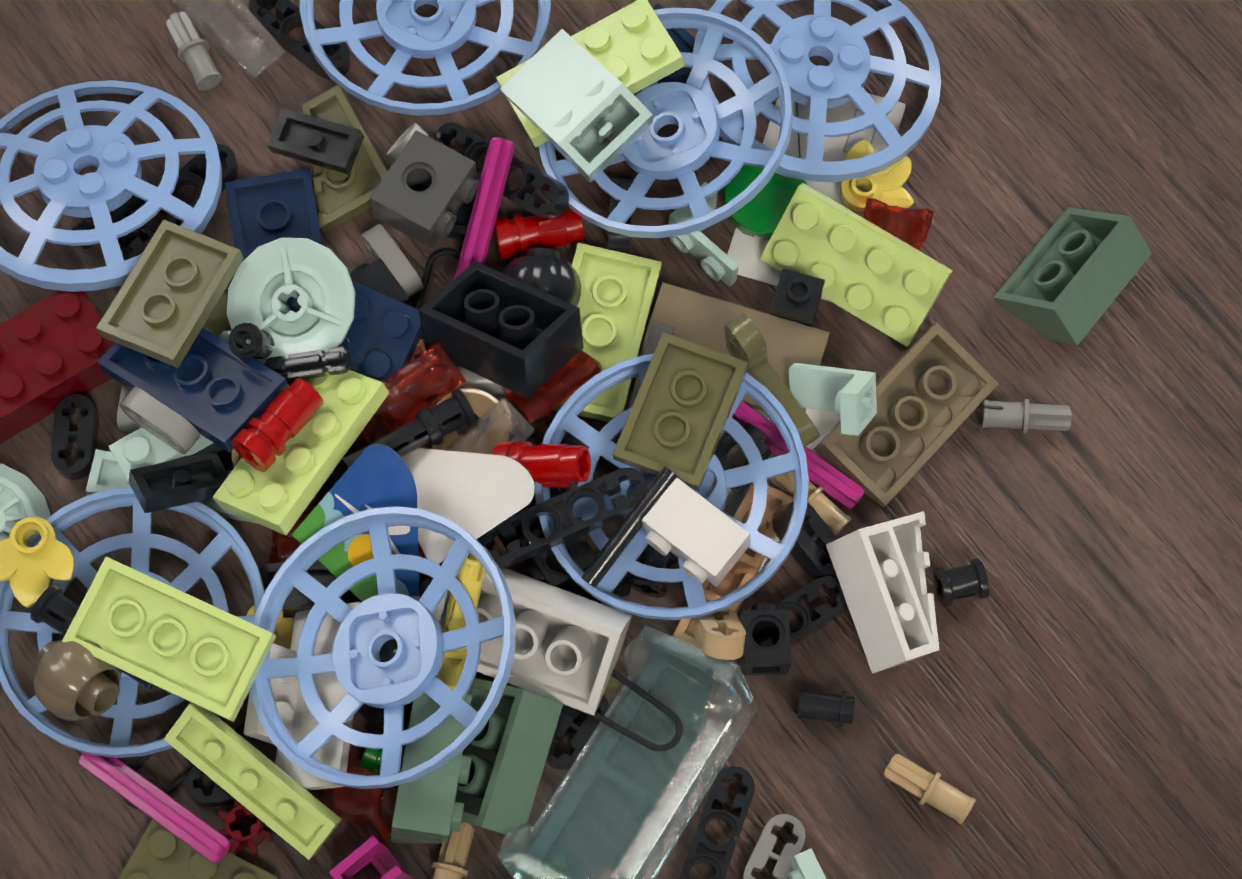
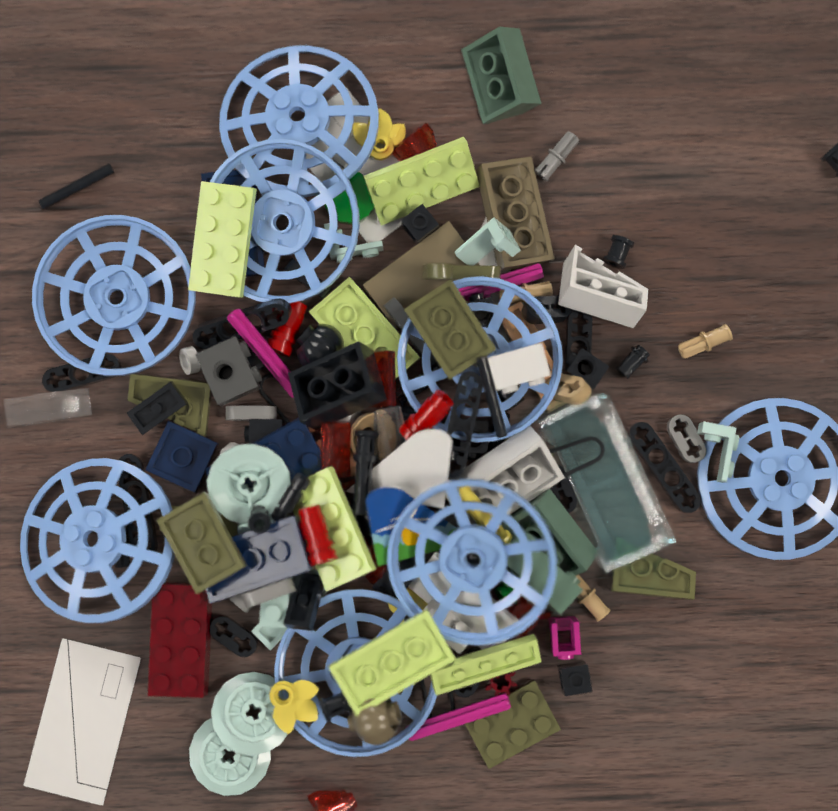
camera: 55 degrees left, 15 degrees up
light grey axle [166,11,222,91] -> none
light aqua slope [500,29,653,183] -> none

